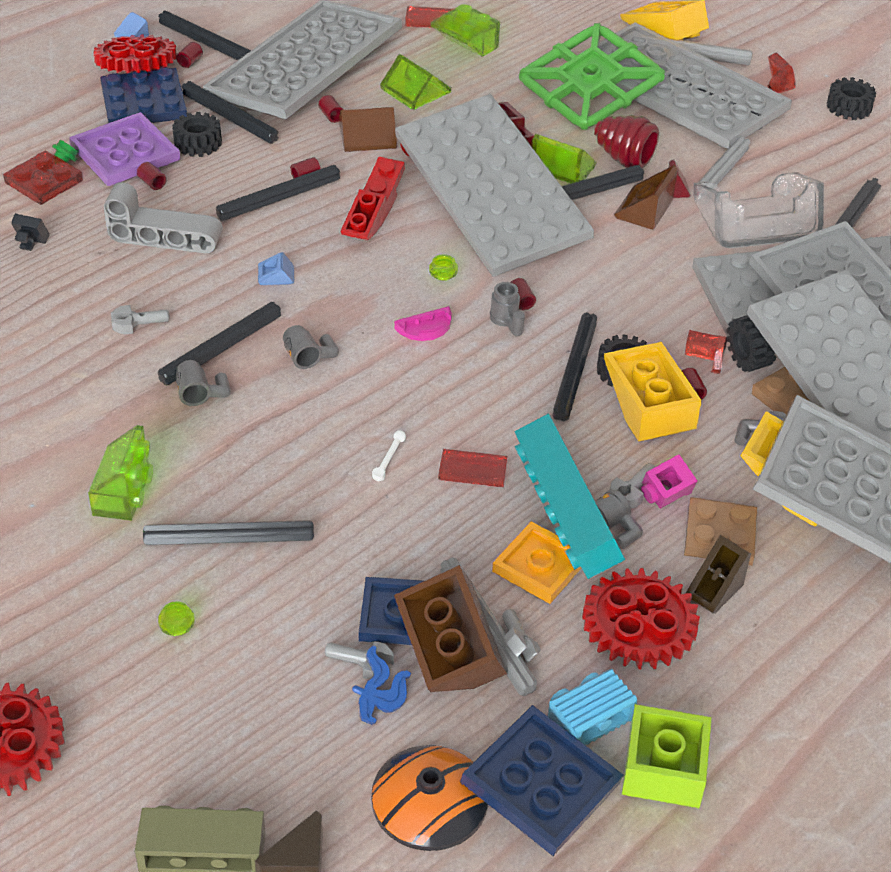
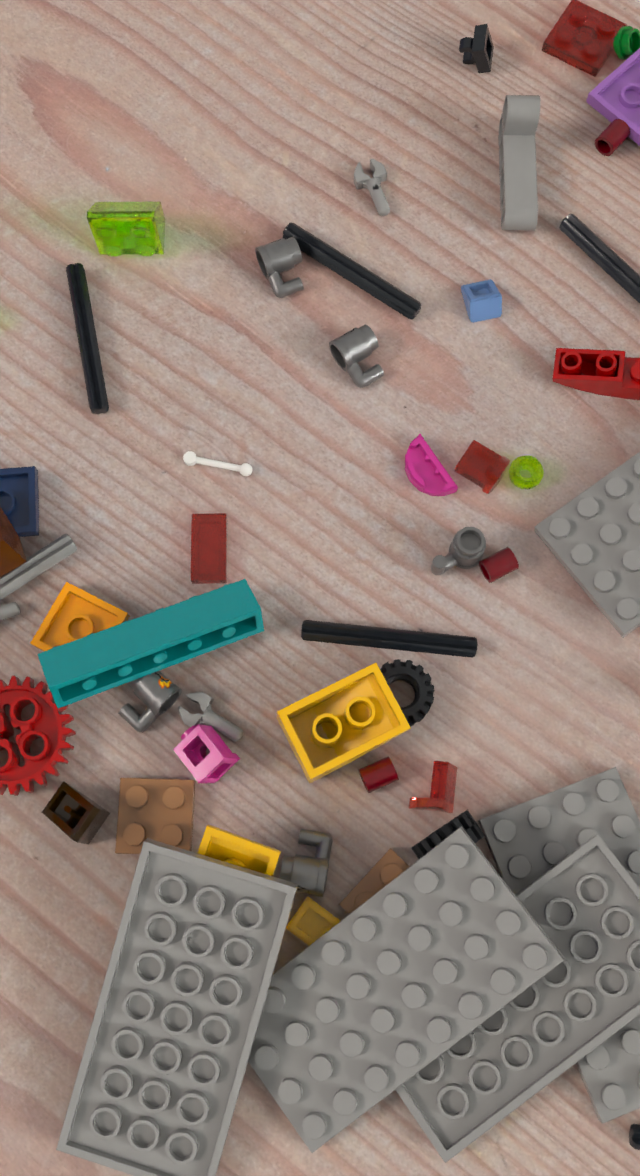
camera: 85 degrees right, 30 degrees up
none -> clear red tile [455,440,510,494]

